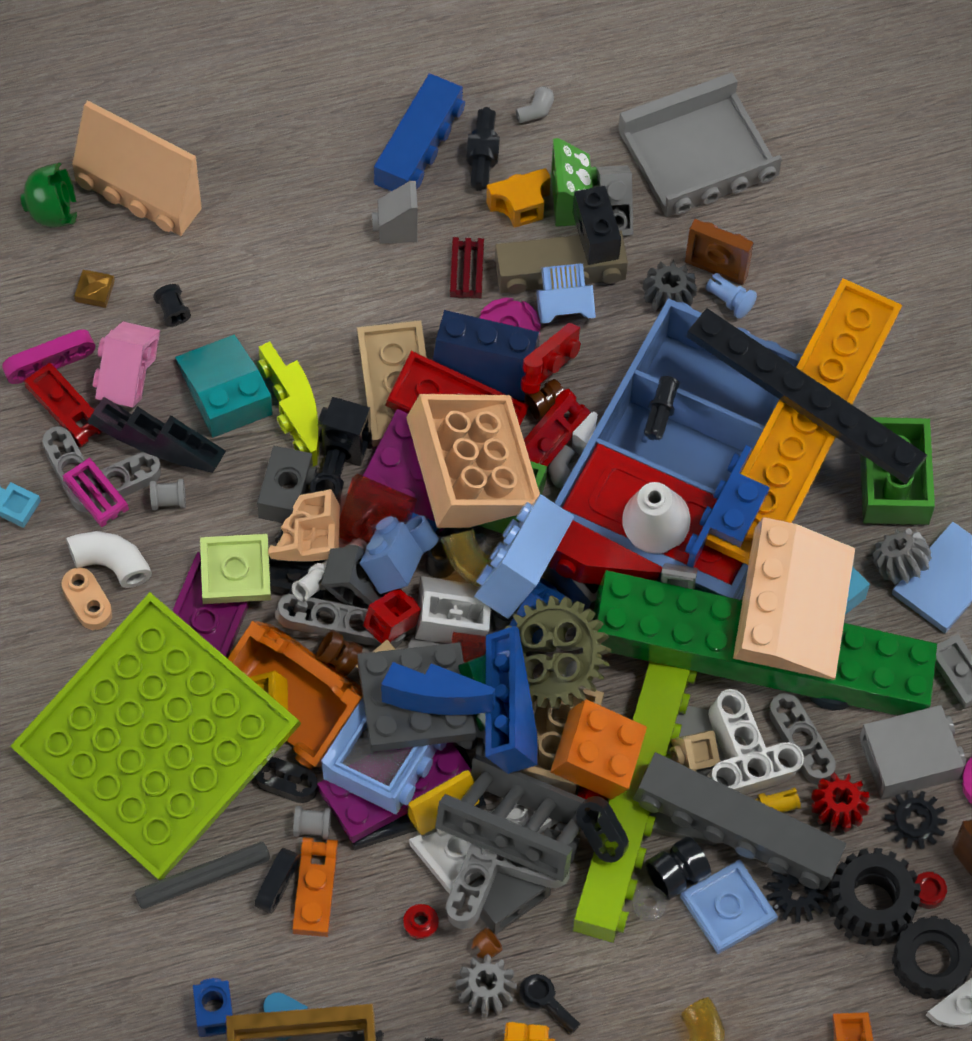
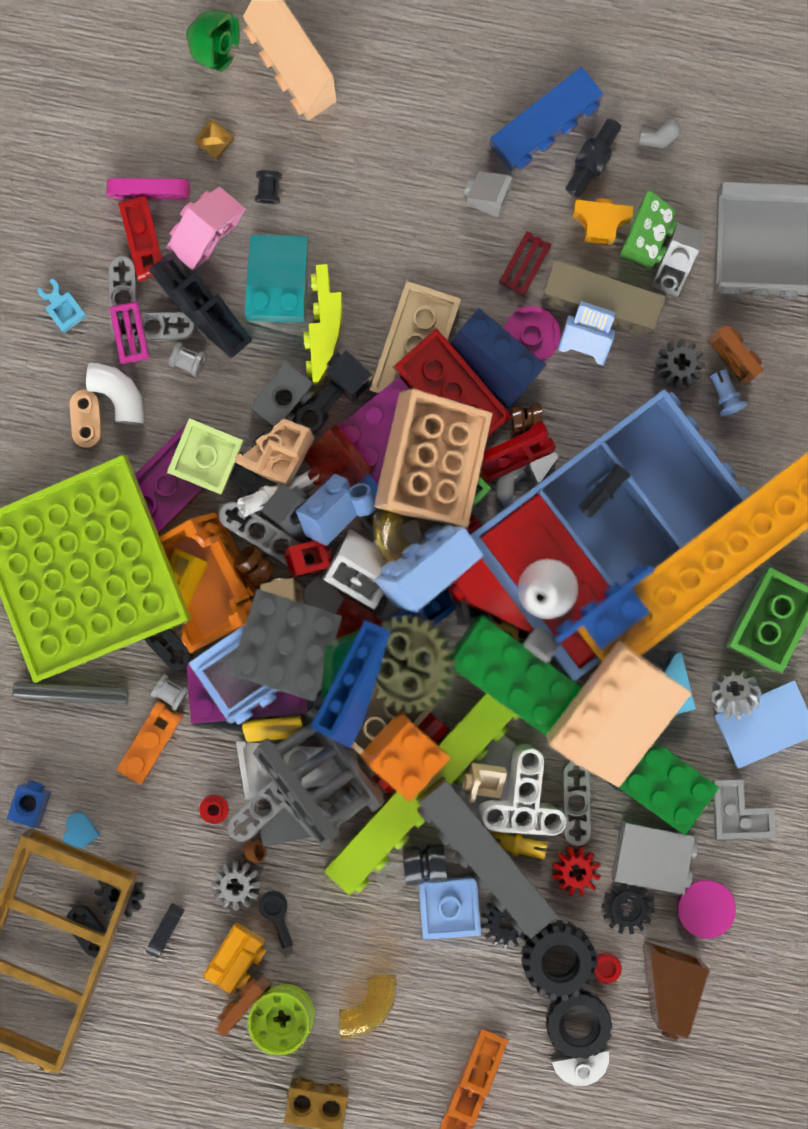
camera: 30 degrees right, 25 degrees up
black beam [255,847,300,914] -> none
blue slope [381,662,496,715] -> none
red plate [521,323,581,394] -> none
black brick [572,186,621,265] -> none
black beam [576,796,629,863] -> none
black plate [686,308,927,484] -> none

